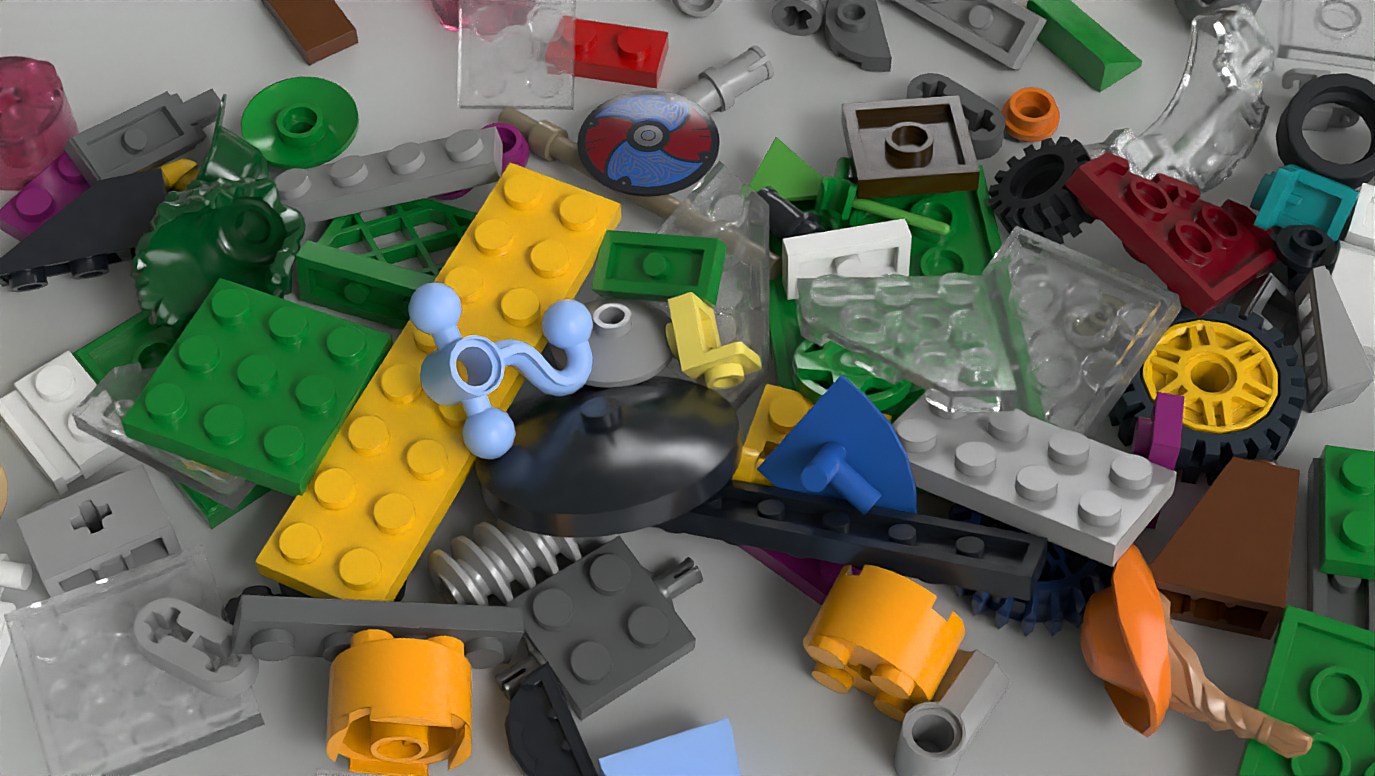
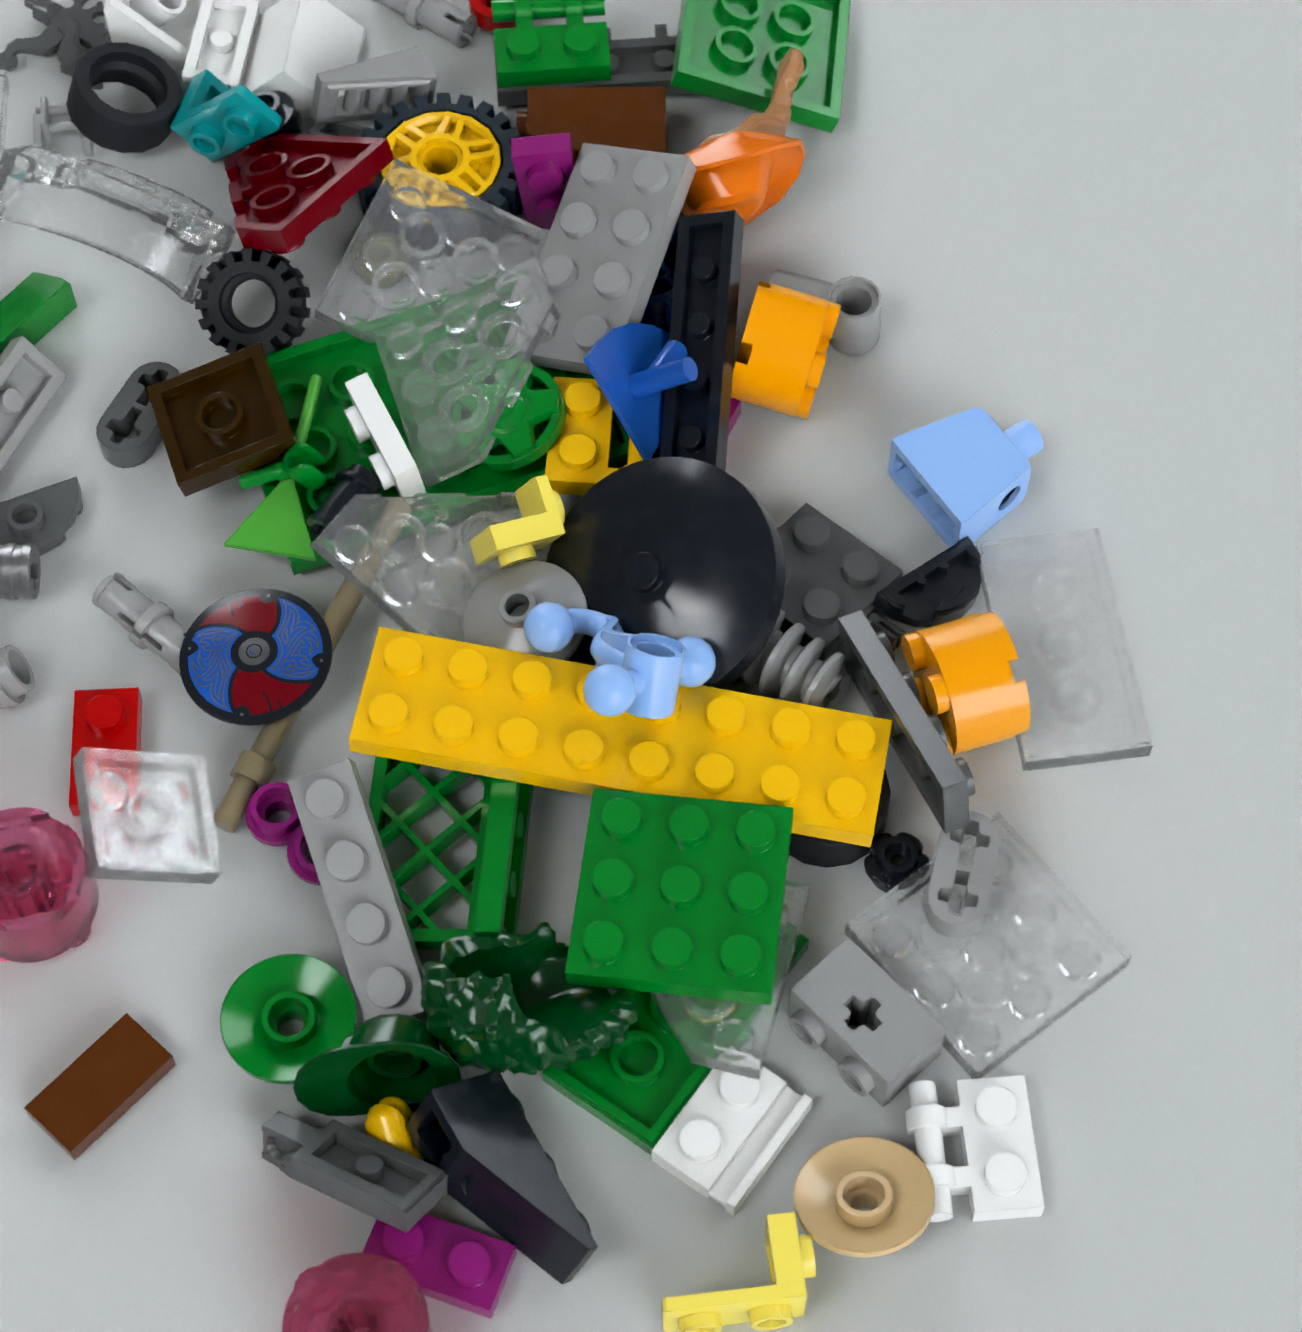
camera: 105 degrees left, 5 degrees up
green plate [591,230,727,307] -> none
orange plate [1002,87,1060,142] -> none

